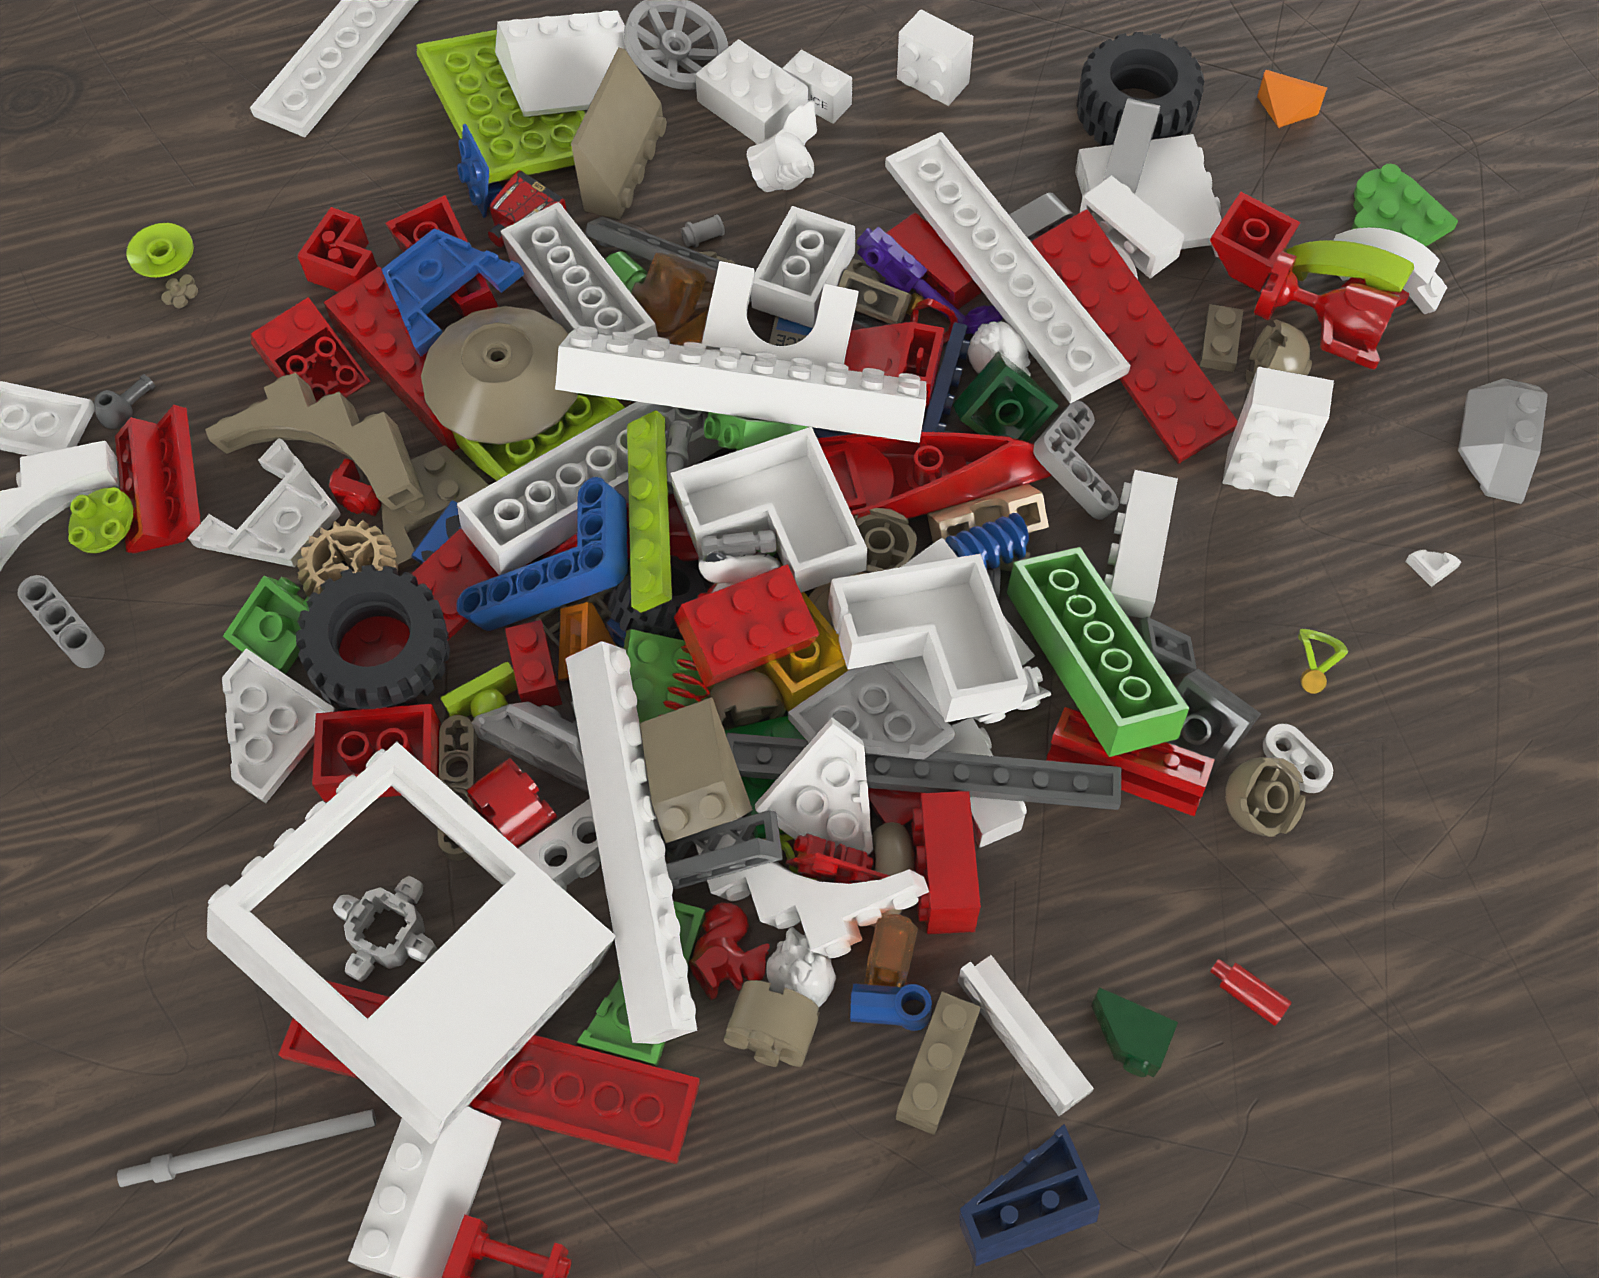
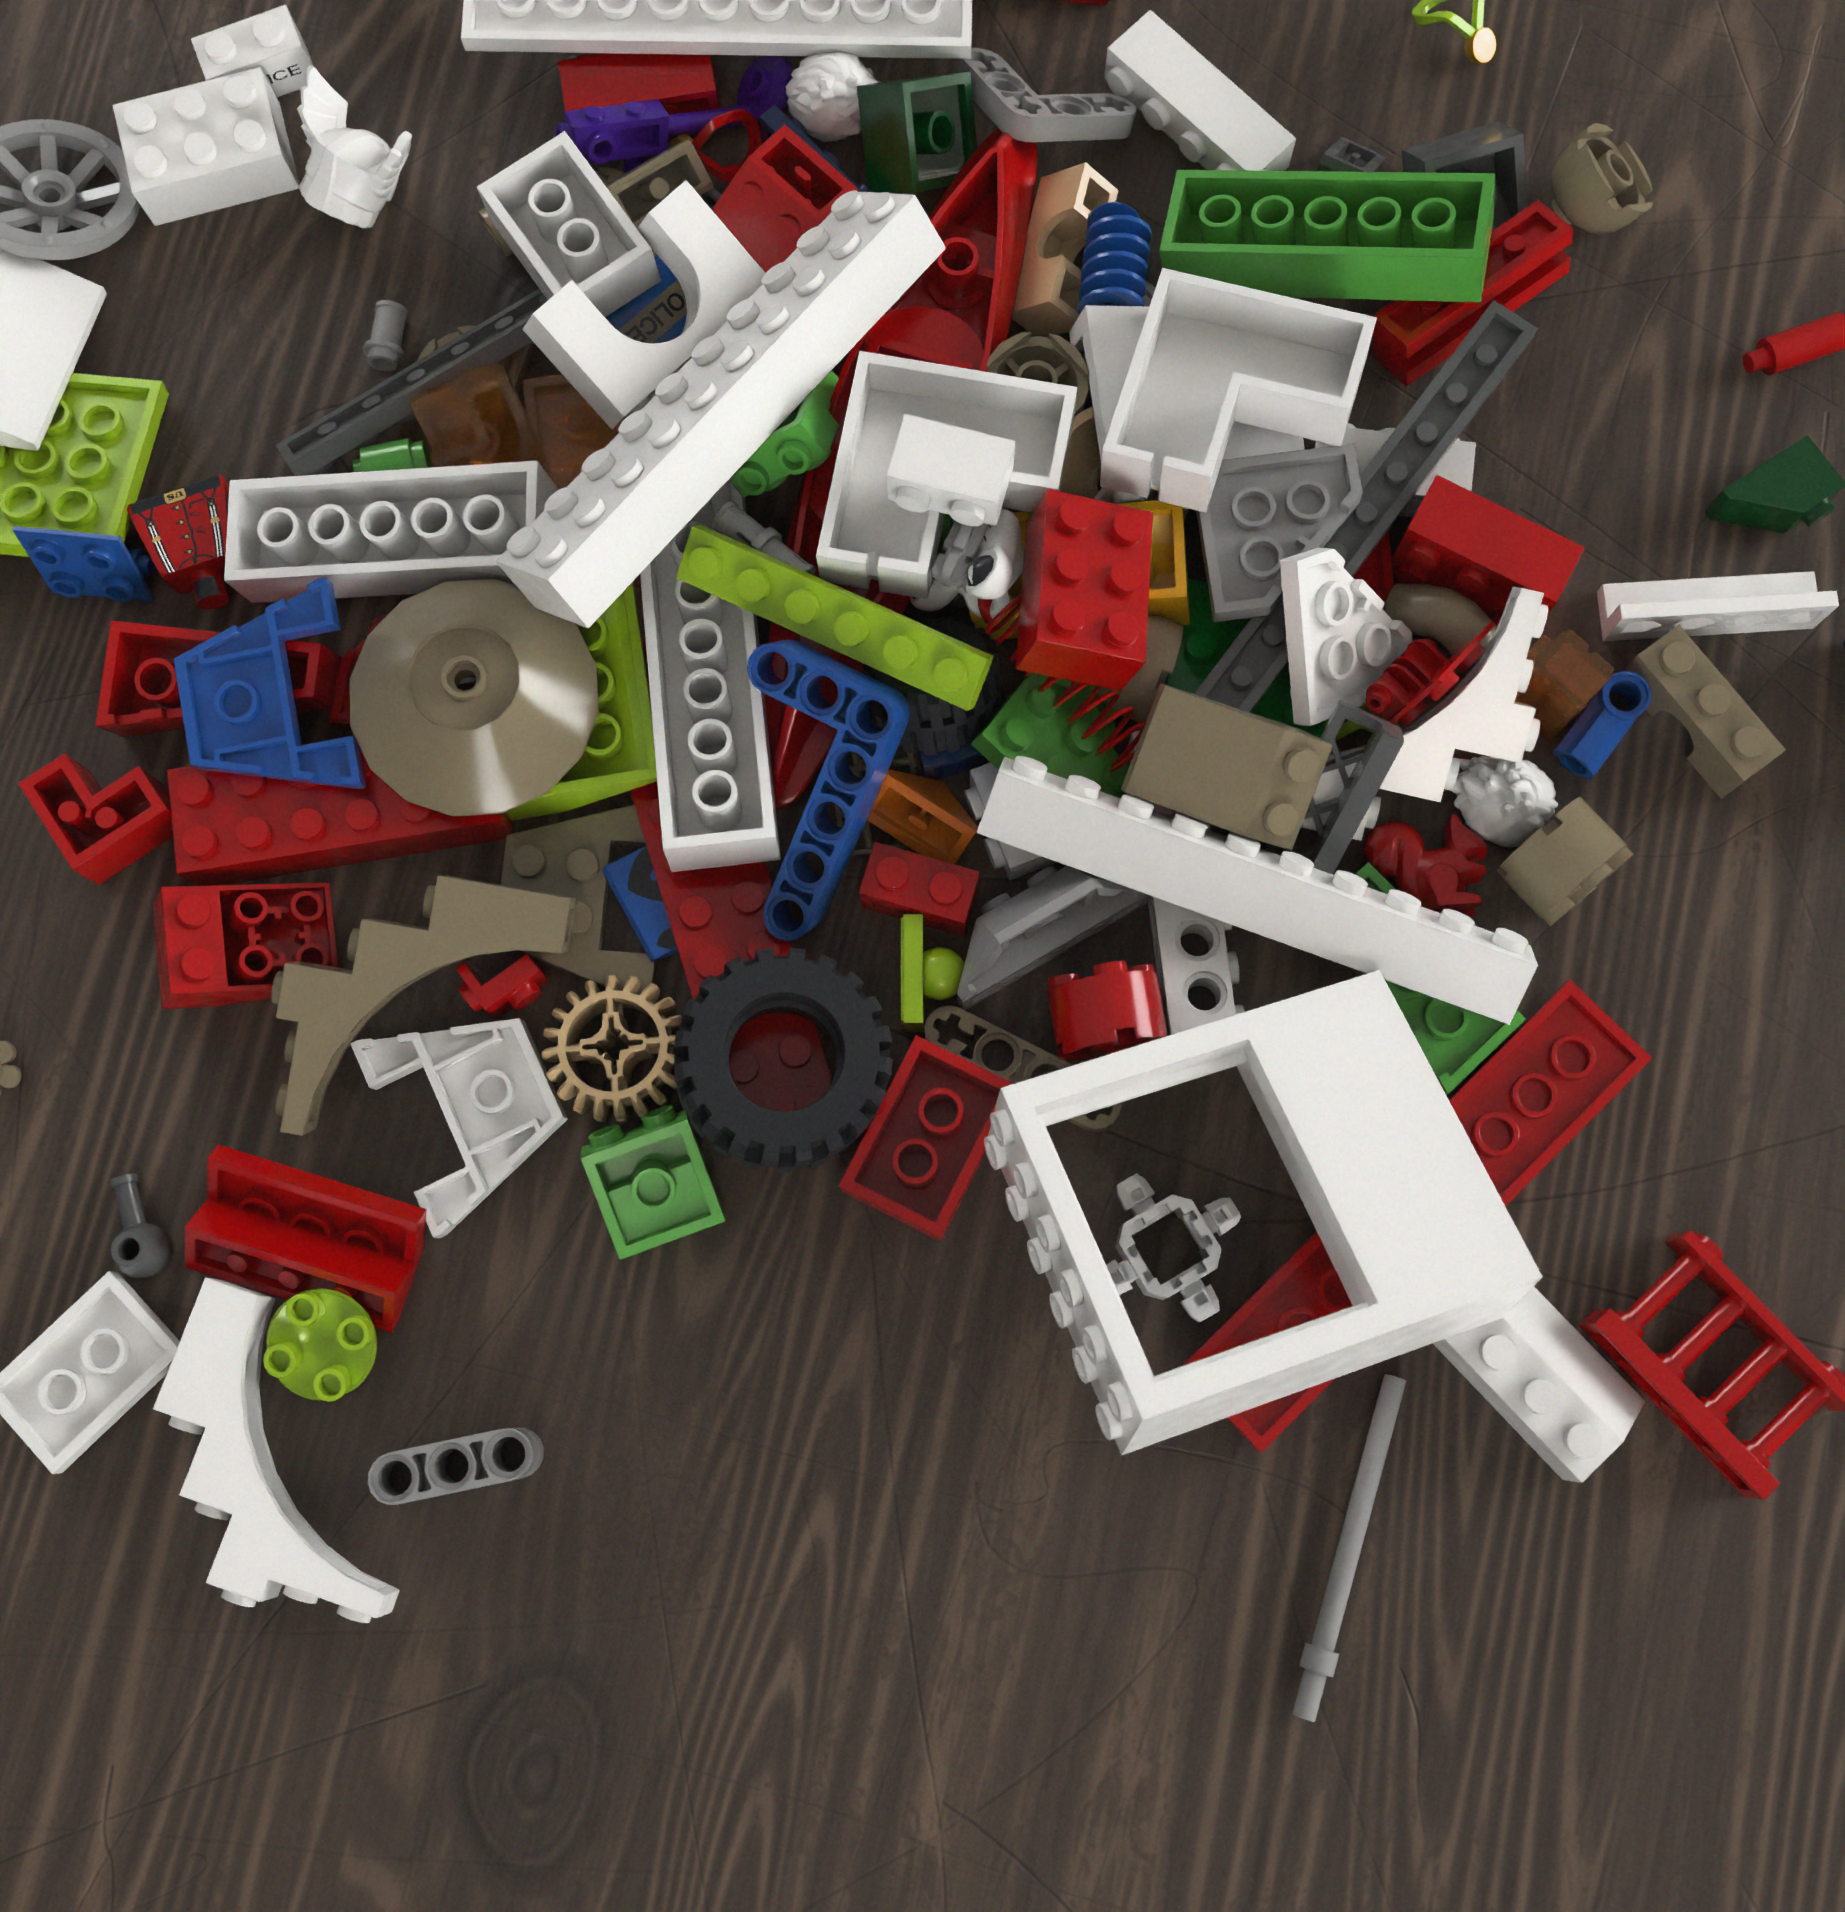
camera: 55 degrees left, 15 degrees up
white plate [222,648,337,804] -> none
dark tan slope [571,47,667,220] -> none
white plate [1263,724,1333,793] -> none
none -> white brick [886,413,1015,526]

